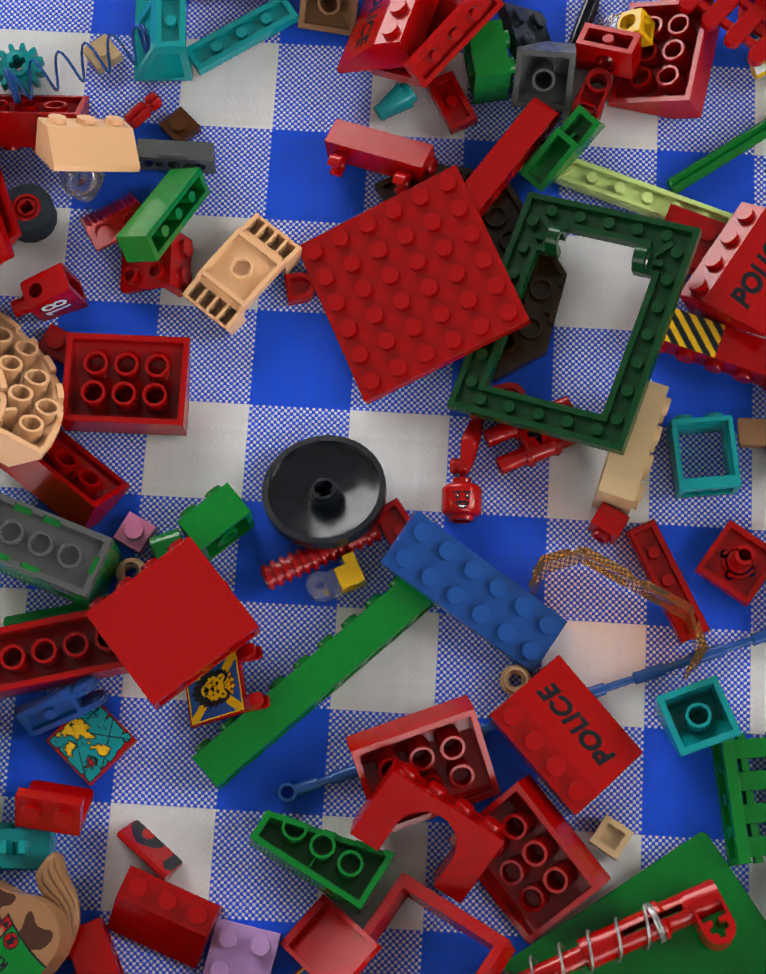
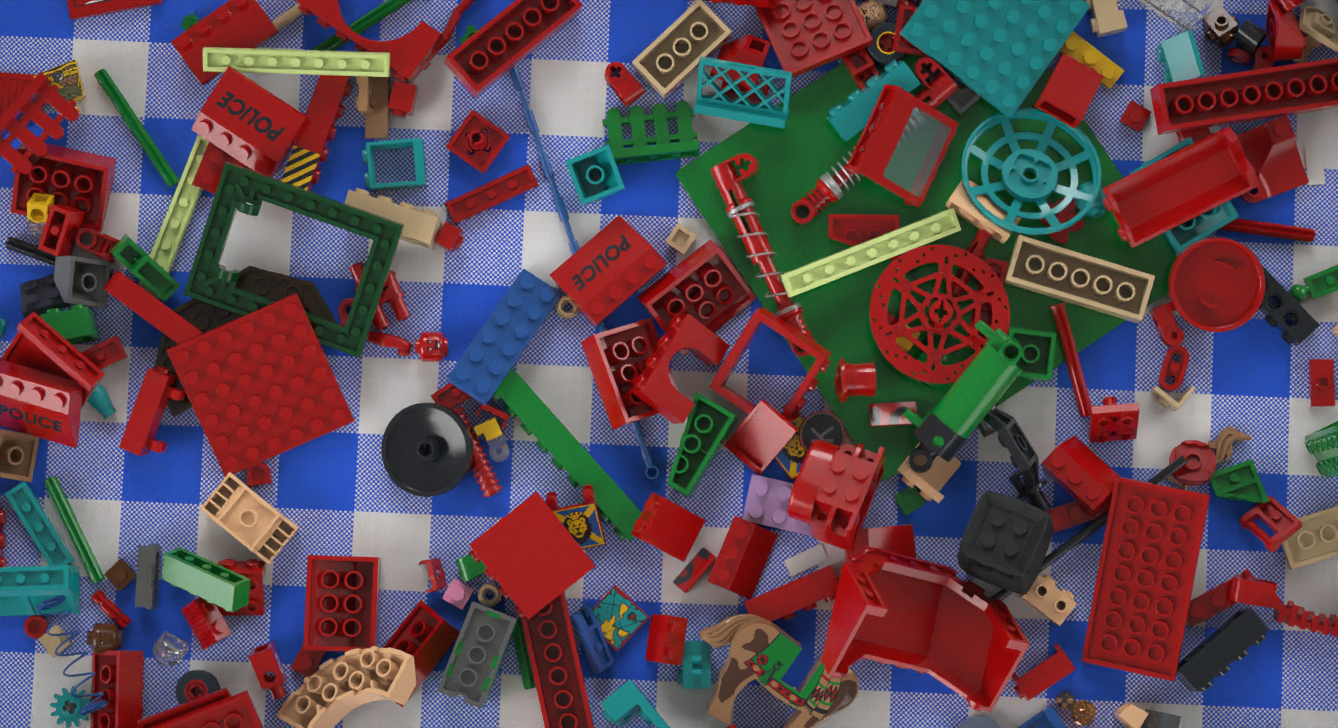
camera: 90 degrees left, 10 degrees up
light nougat slope [35,114,140,172] -> none
green brick [177,482,255,562] -> none
clear orange windscreen [529,546,708,681] -> none
none -> red tile [24,615,49,639]
none -> green axle [44,476,105,584]
none -> reddish brown head [87,623,122,654]
none -> red piece [418,558,447,593]
none -> red piece [476,404,510,429]
none -> red brick [631,492,706,562]

